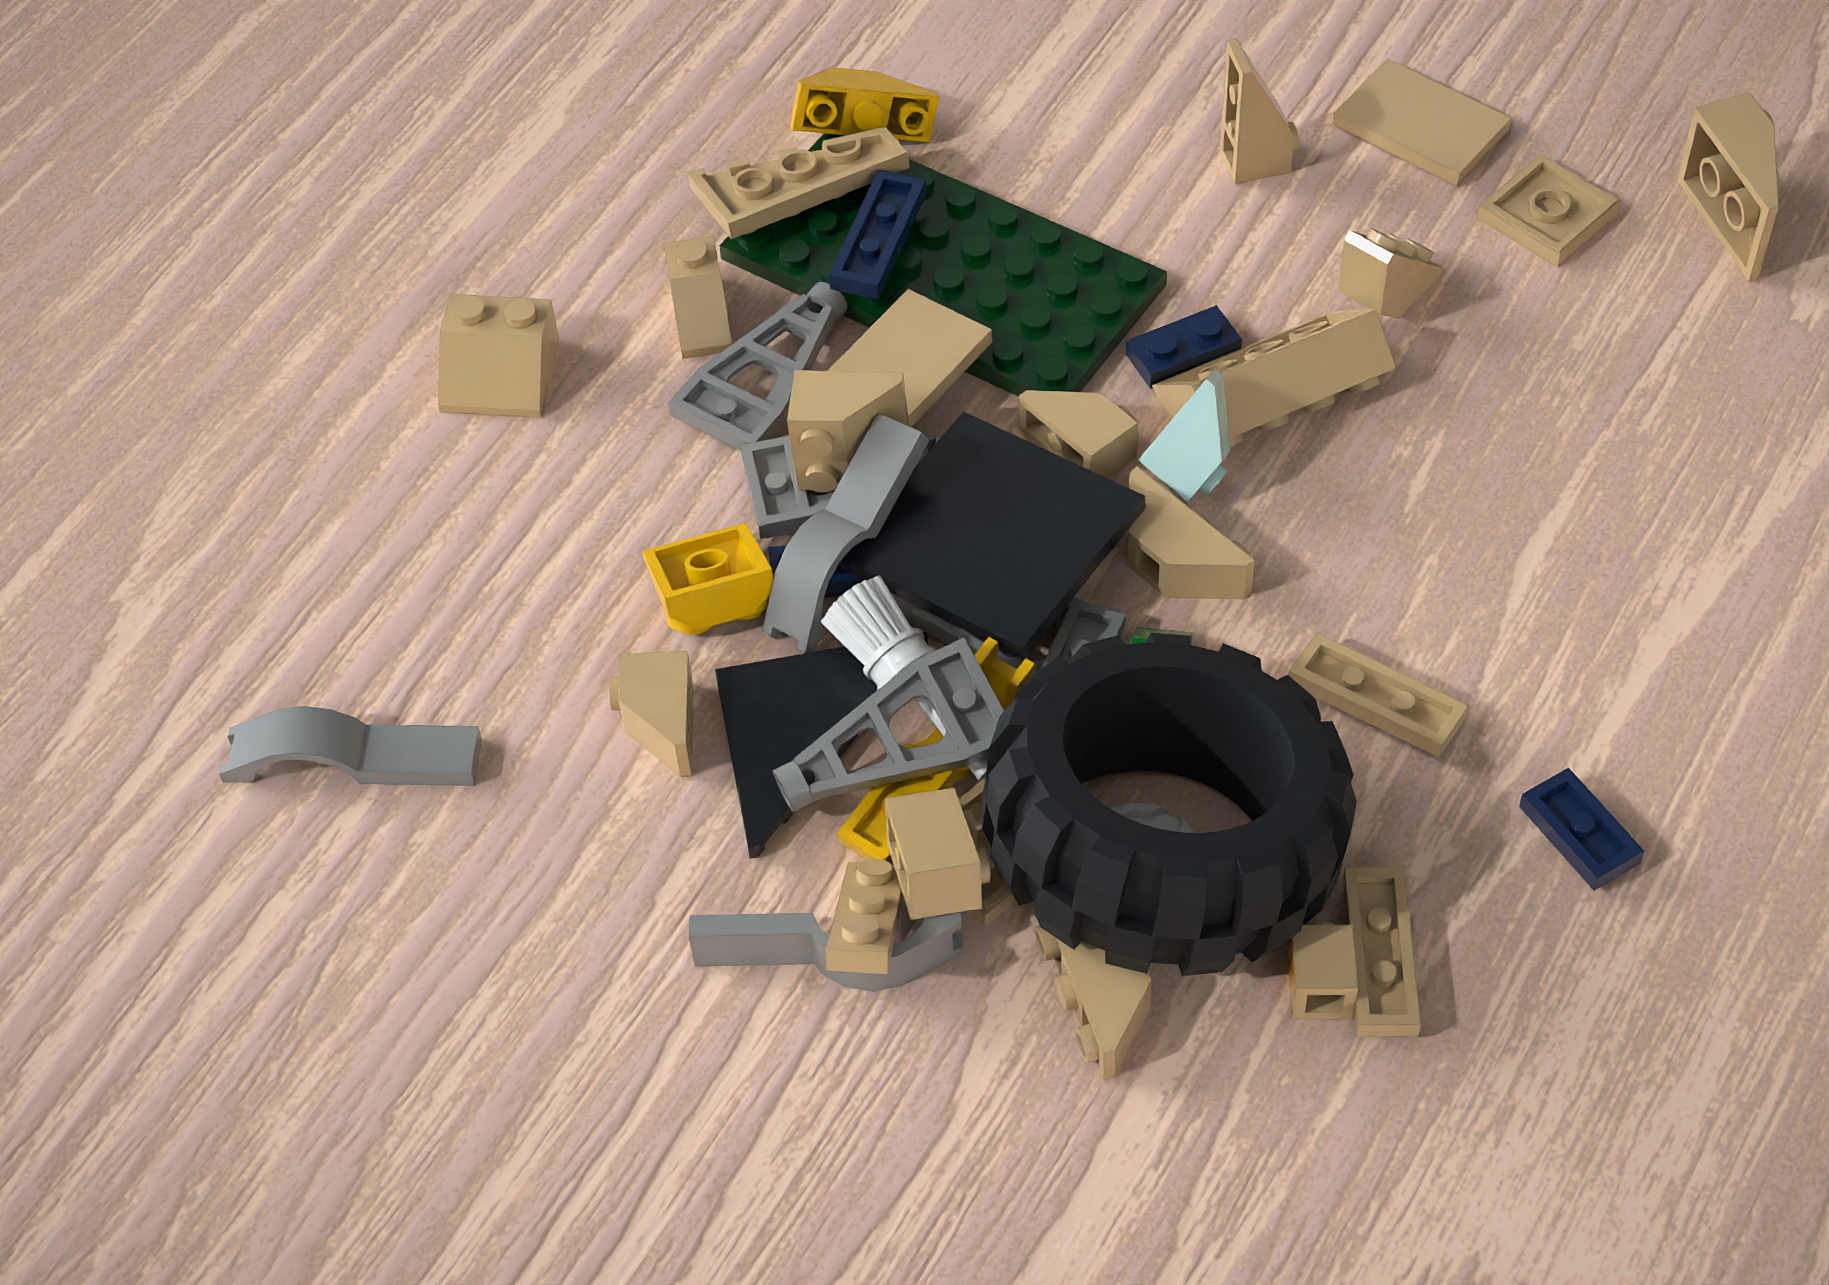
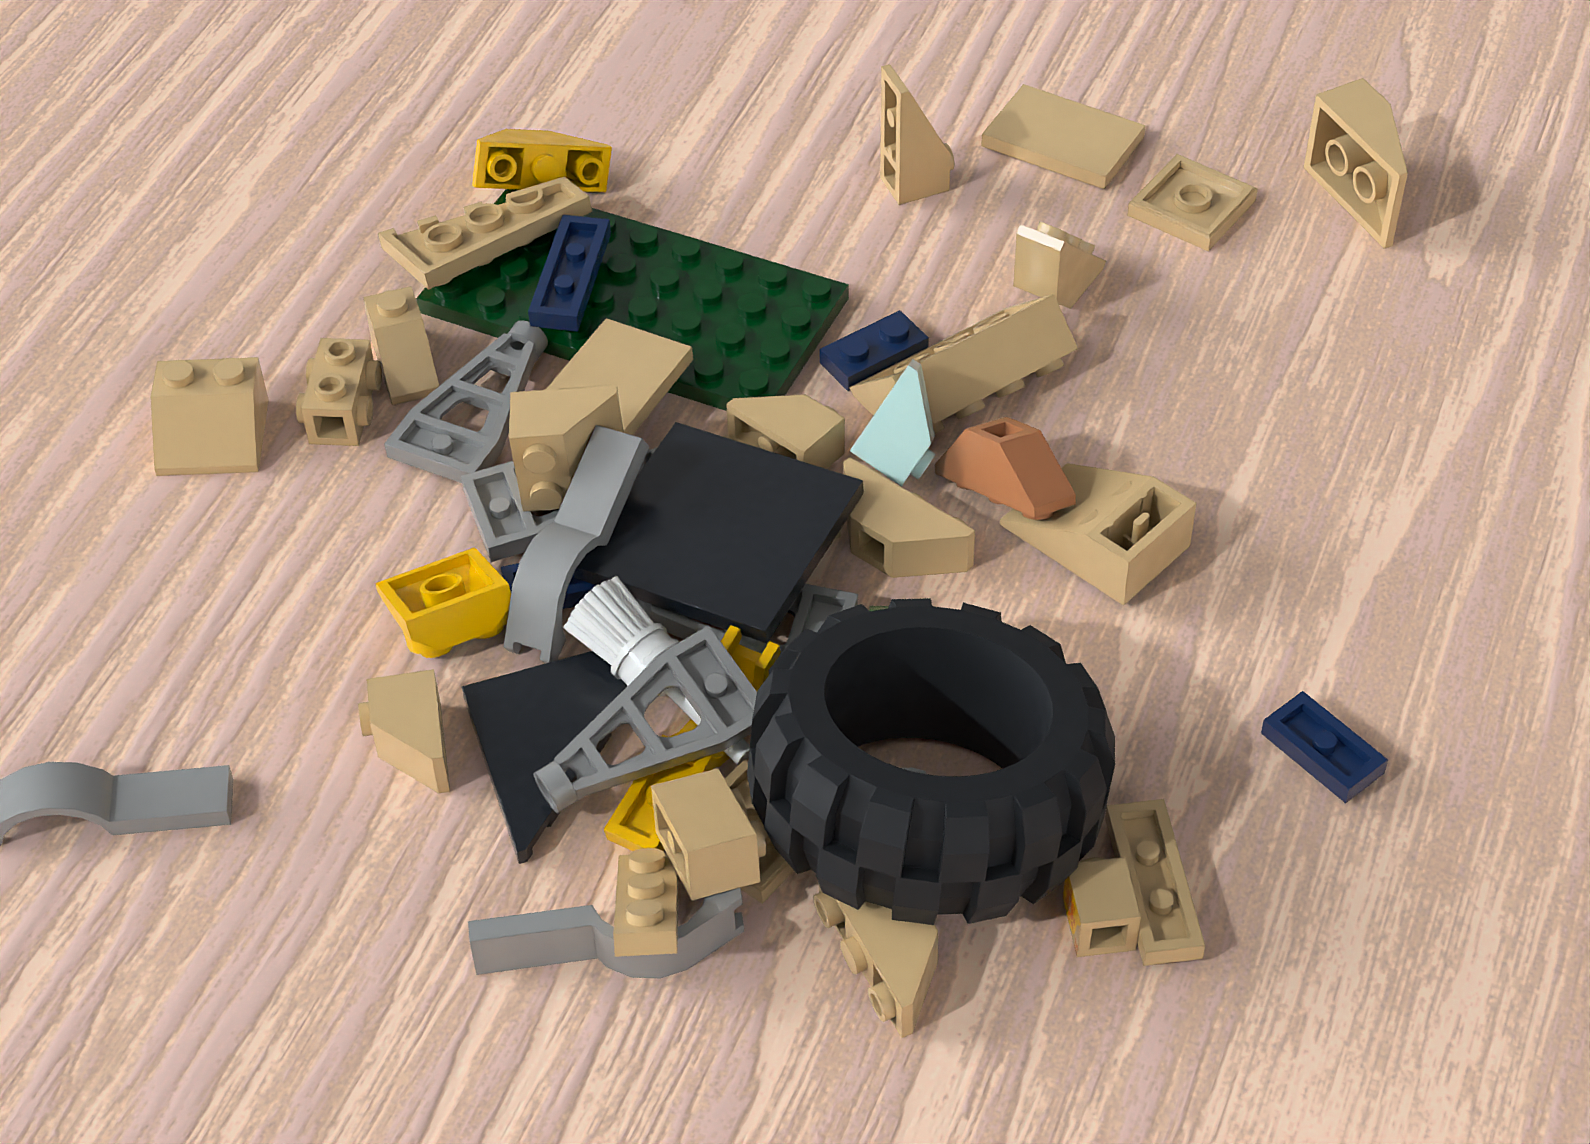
camera: 10 degrees left, 5 degrees down
tan plate [1288,632,1468,758] -> none
none -> tan brick [296,338,382,446]
none -> nougat slope [935,417,1076,520]
none -> tan slope [1000,463,1196,606]

